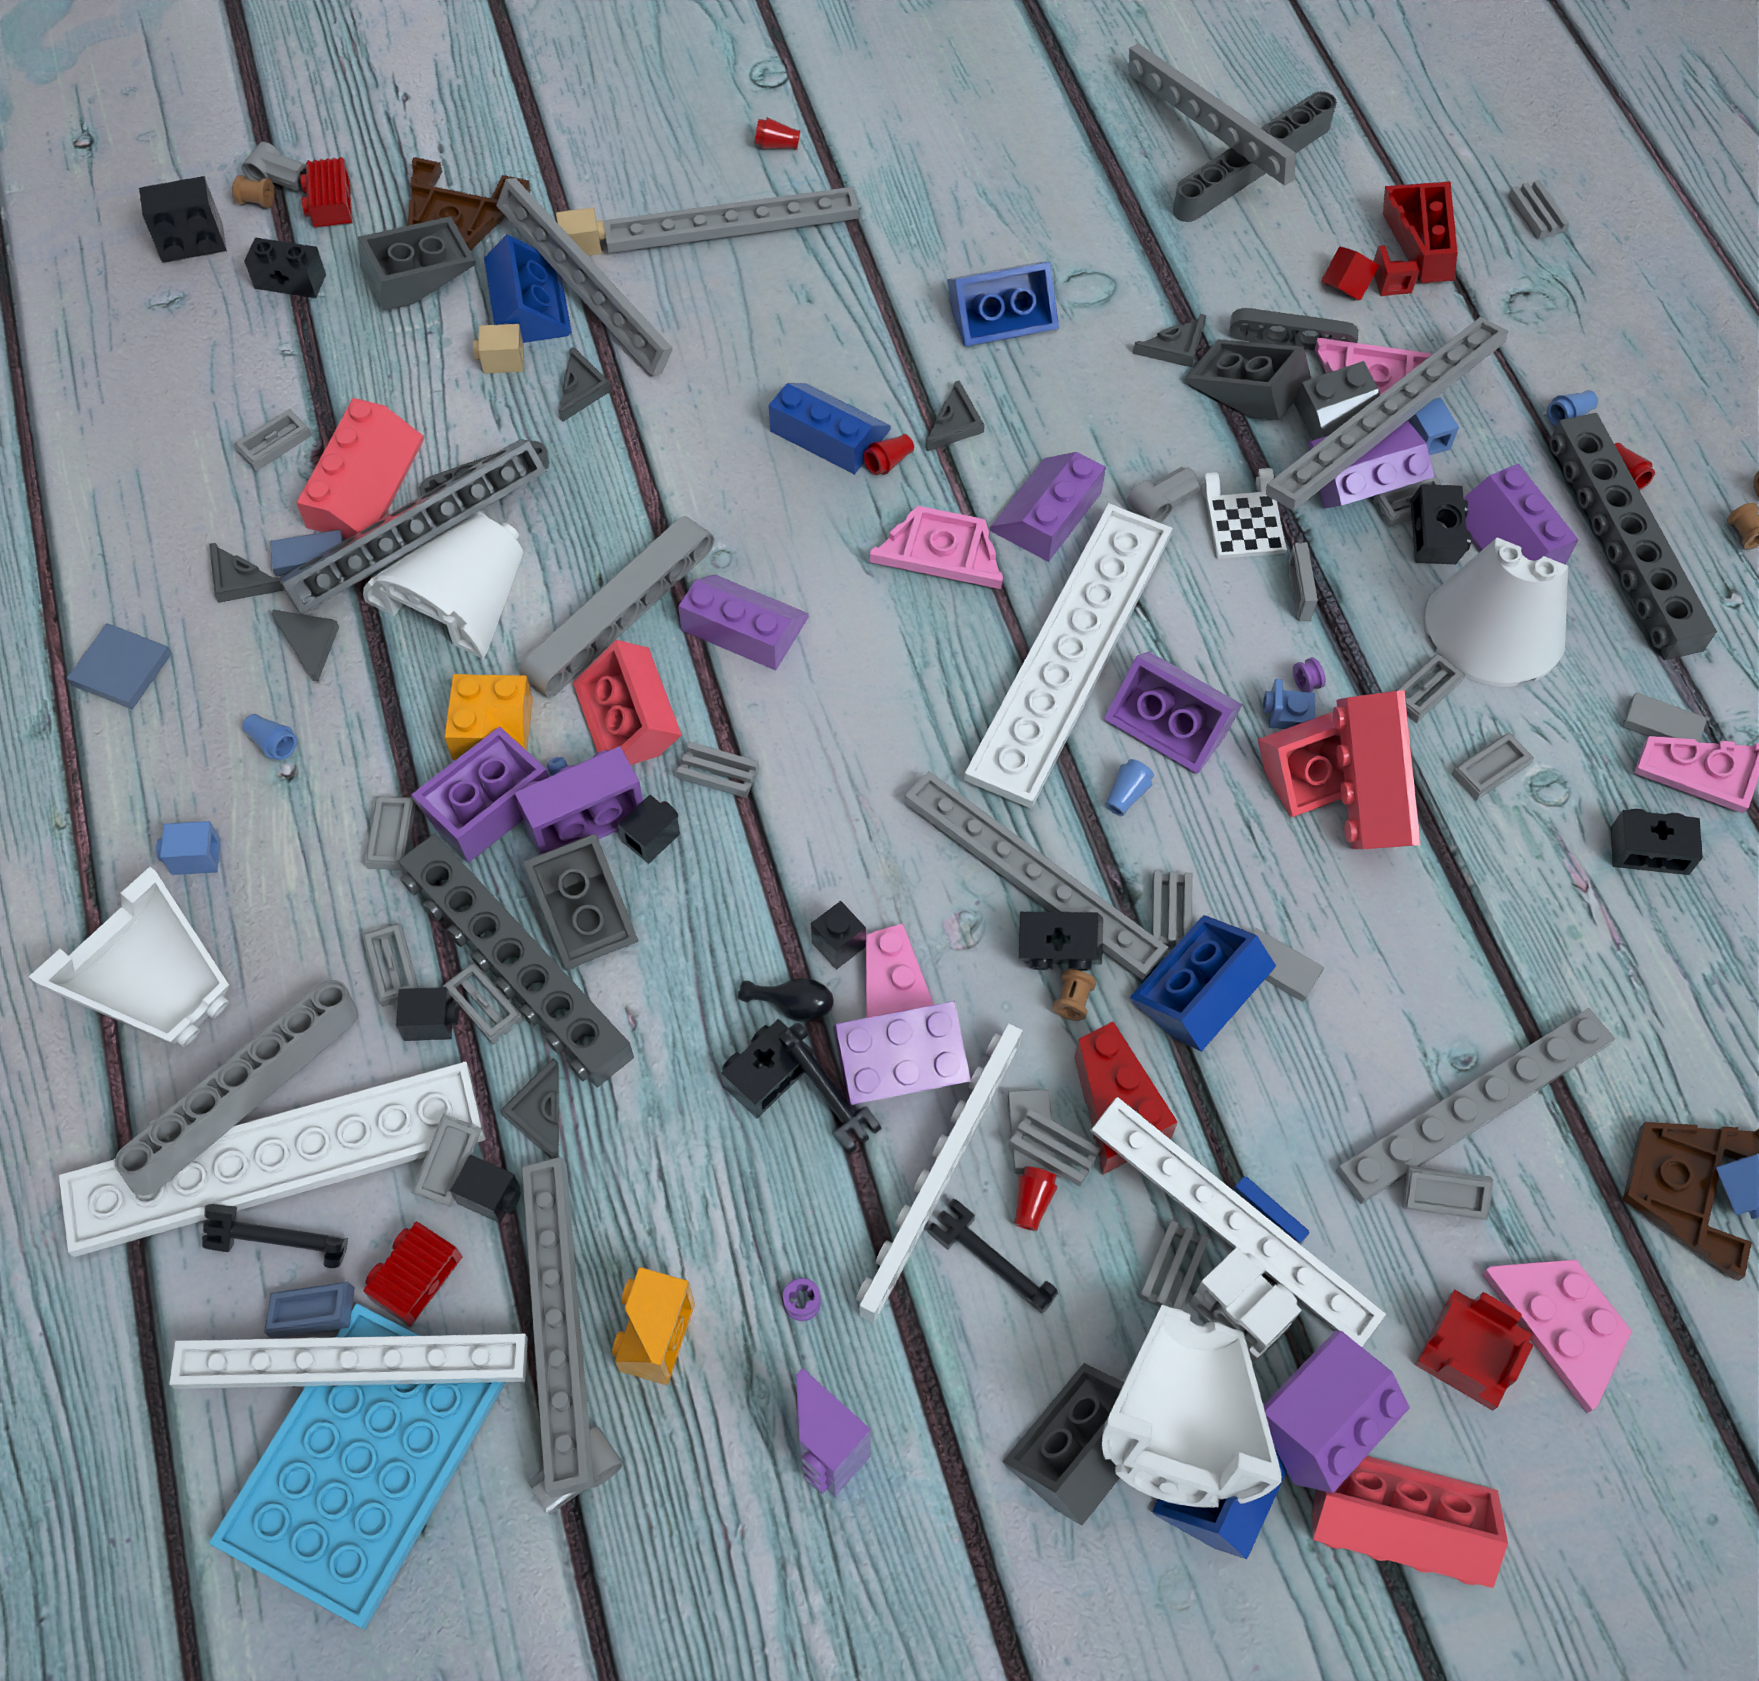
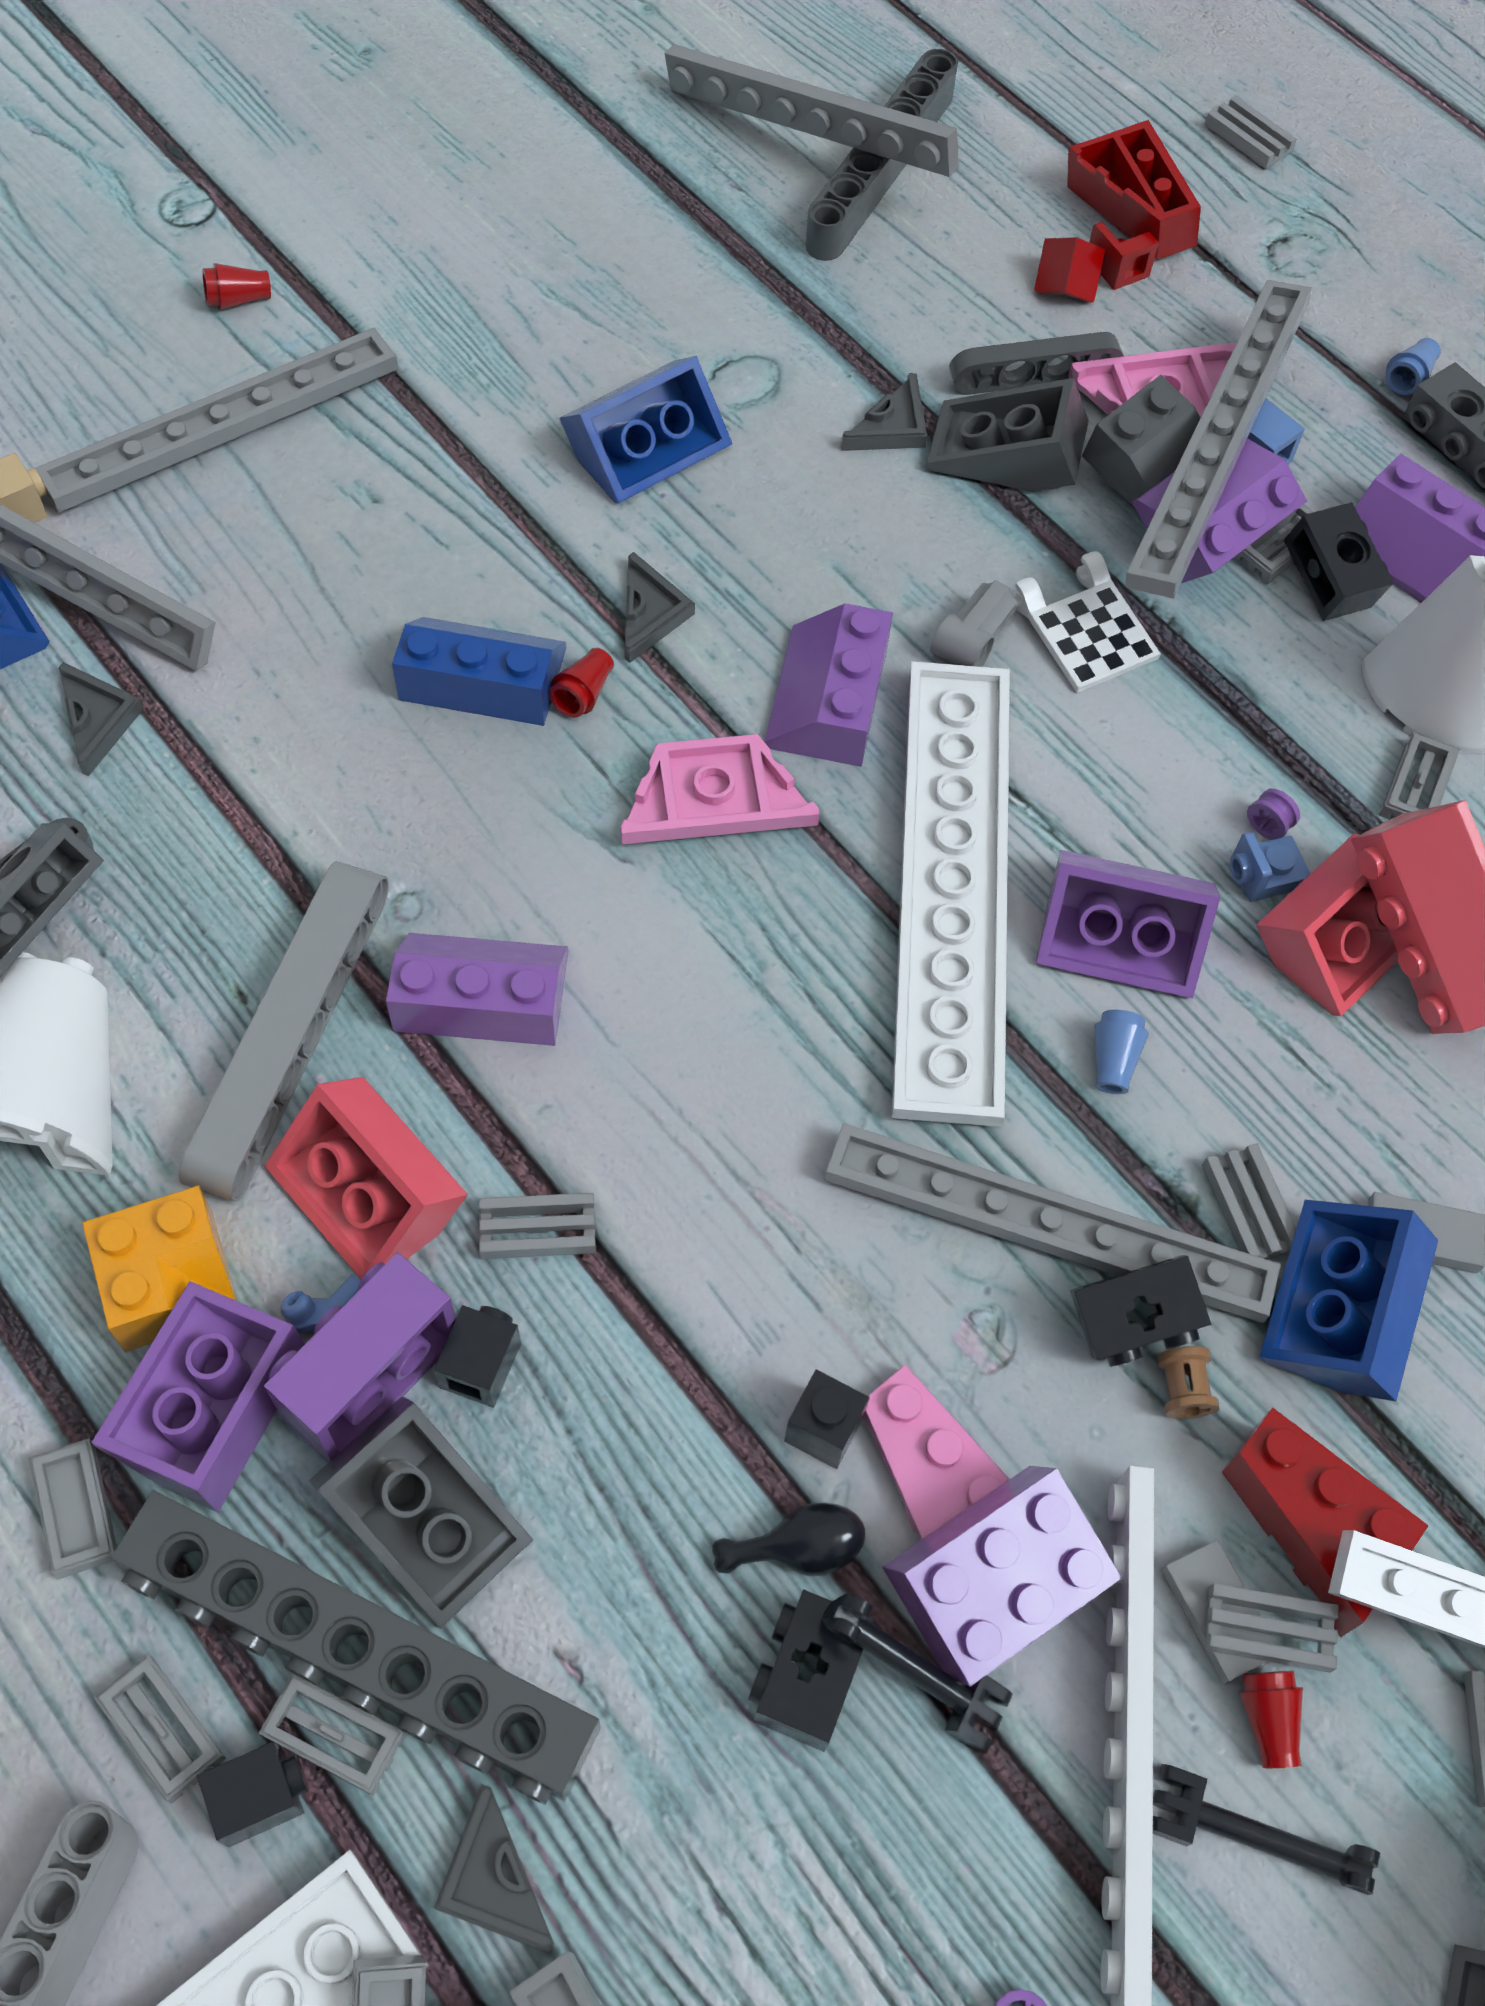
camera: 25 degrees left, 0 degrees up
light grey tile [1287,542,1318,621] -> none

